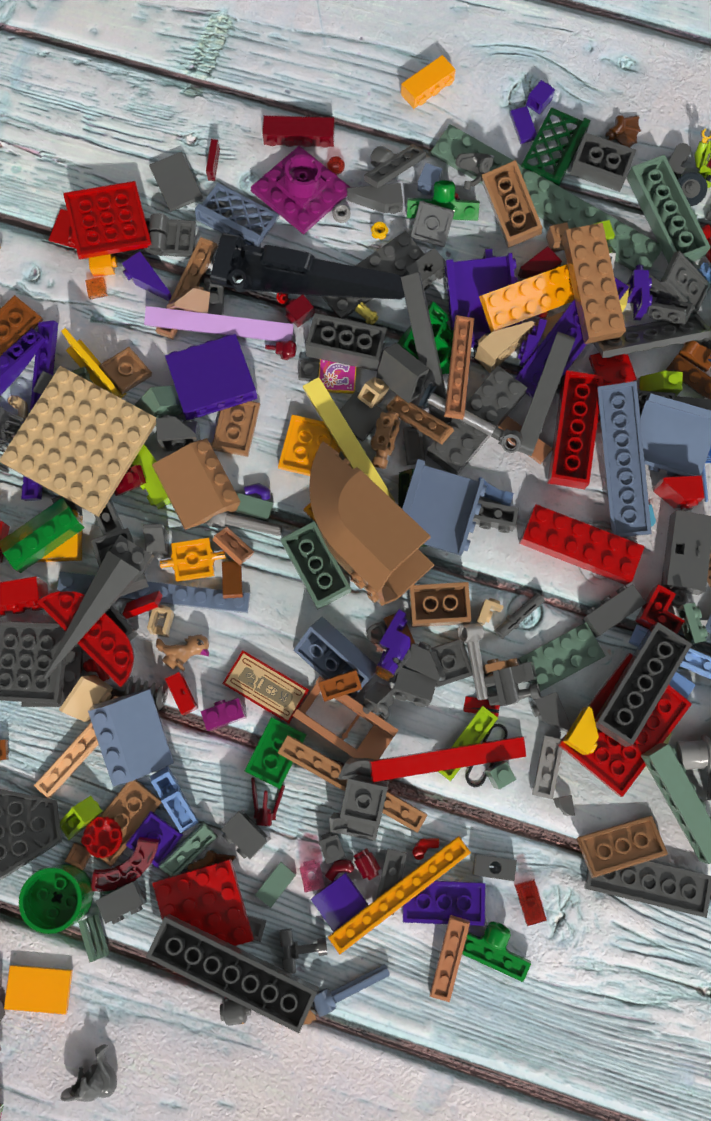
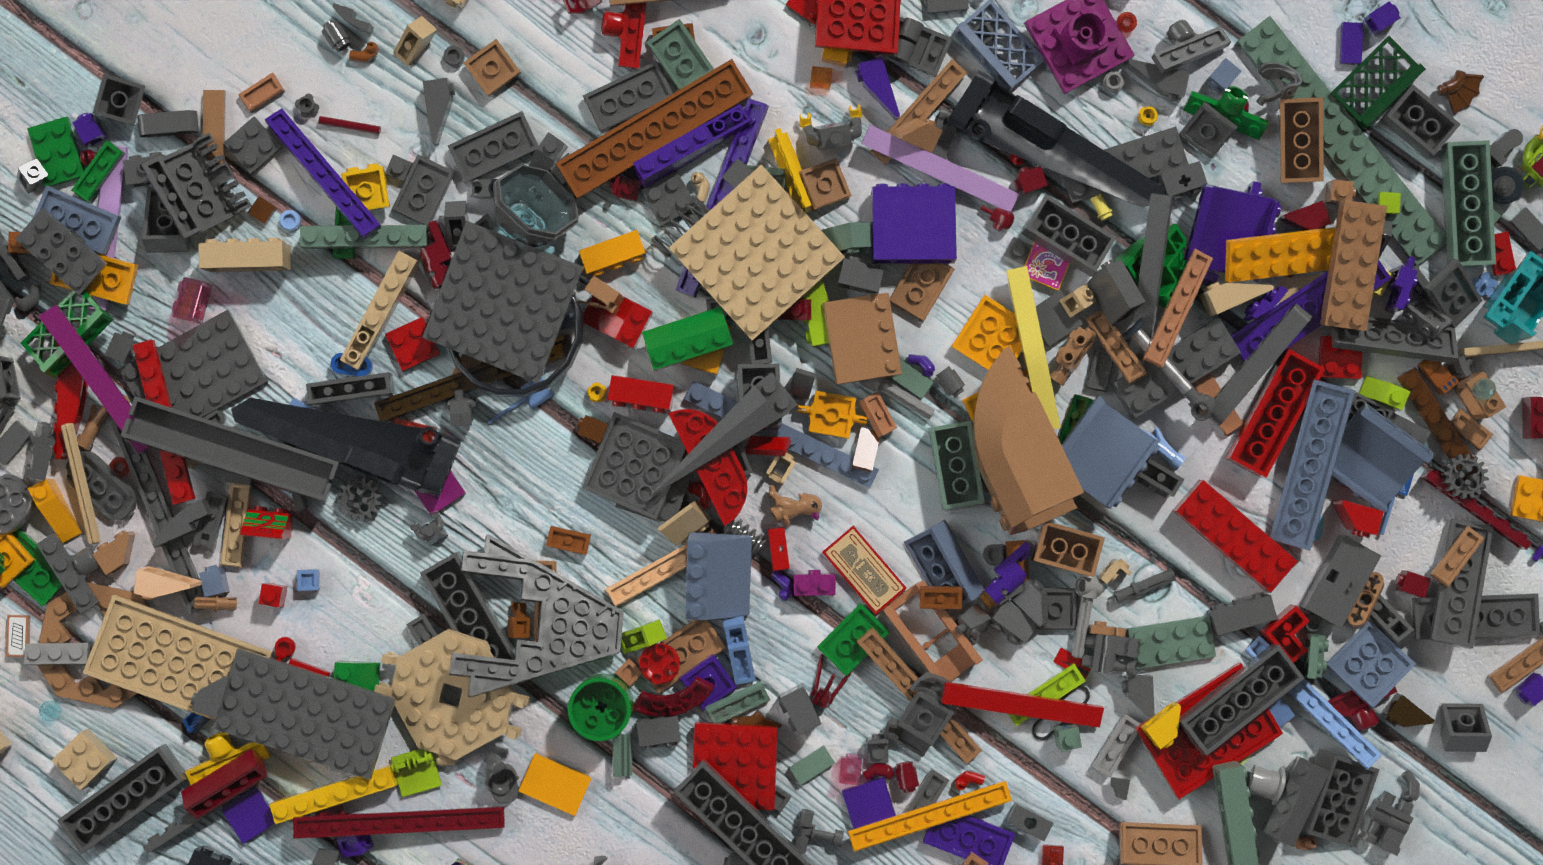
camera: 15 degrees right, 10 degrees up
none -> dark purple arm [771,570,793,601]
none -> dark grey torso [799,104,862,150]
none -> dark grey brick [936,366,965,398]

